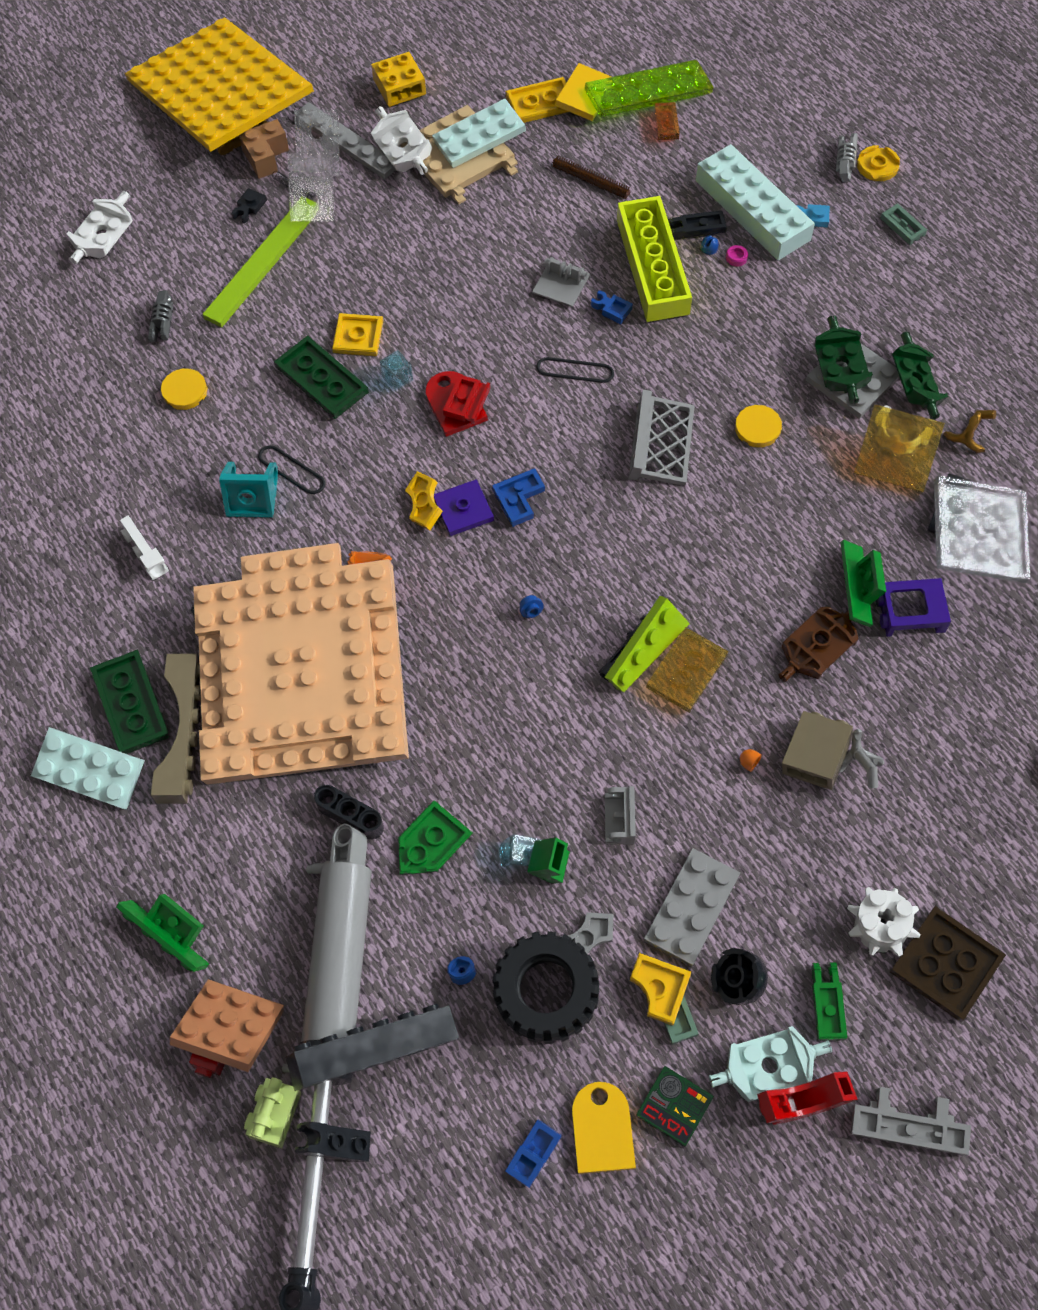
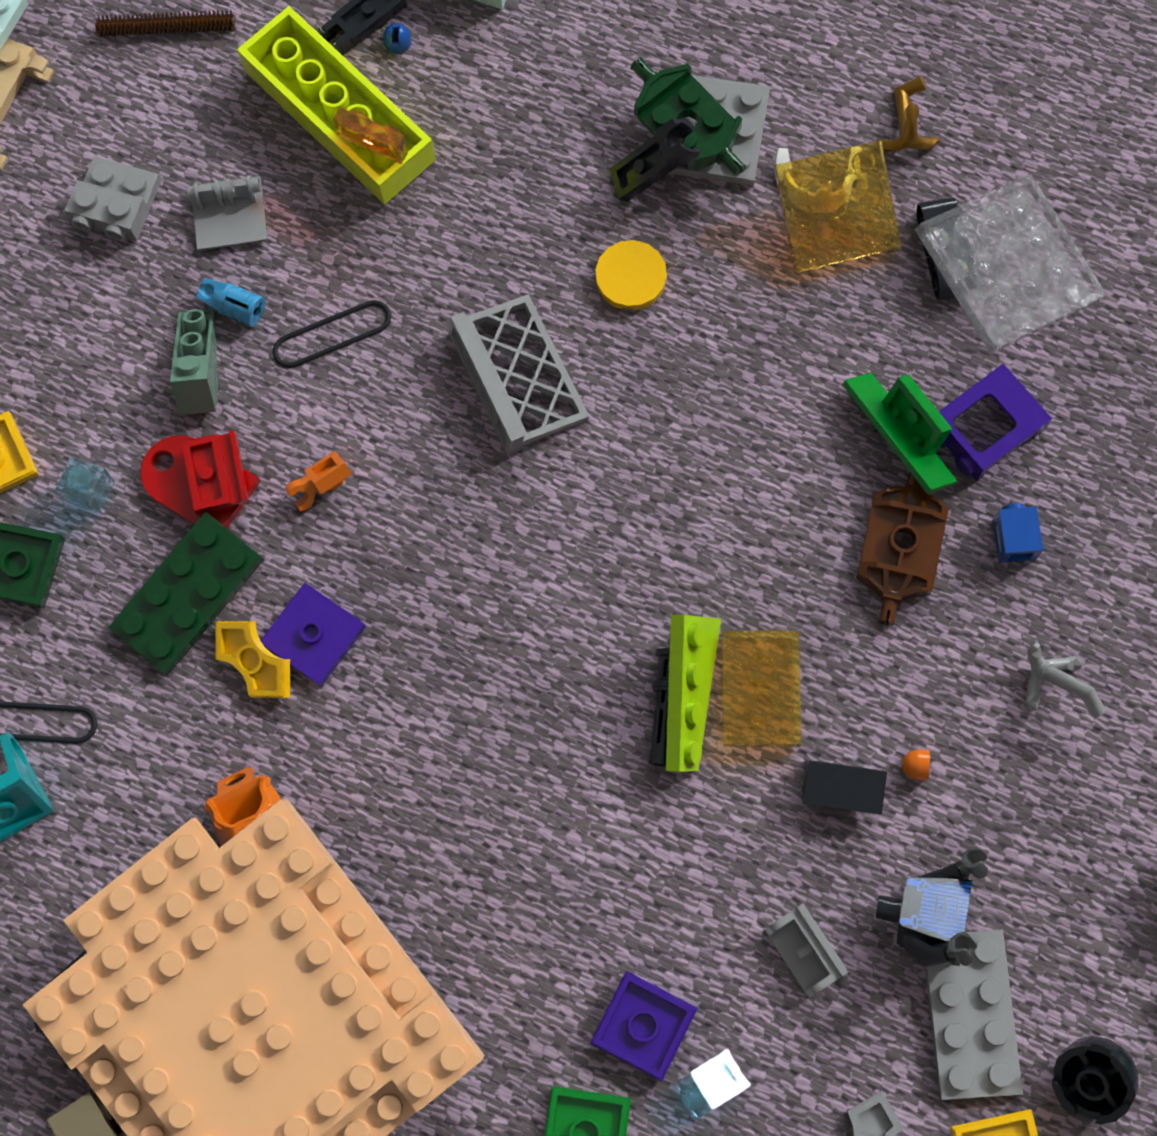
camera: 30 degrees left, 10 degrees up
blue plate [492,468,545,527] -> none
blue plate [519,595,544,618] -> none
green piece [527,837,570,884] -> none
blue plate [591,291,633,324] -> none
dark pink tile [726,245,748,267] -> none
dark tan brick [782,711,853,790] -> none
dark green plate [892,331,949,420] -> none
none -> light grey plate [64,156,162,241]
none -> dark green plate [108,511,265,675]
none -> sand green slope [170,309,218,415]
none -> dark azure hinge [196,278,265,327]
none -> orange plate [285,451,352,511]
none -> clear orange plate [333,107,408,164]
none -> dark purple plate [590,971,698,1082]
none -> black plate [610,119,700,201]
none -> black hinge [802,759,887,815]
none -> torso [876,847,988,966]
none -> blue brick [992,503,1043,563]

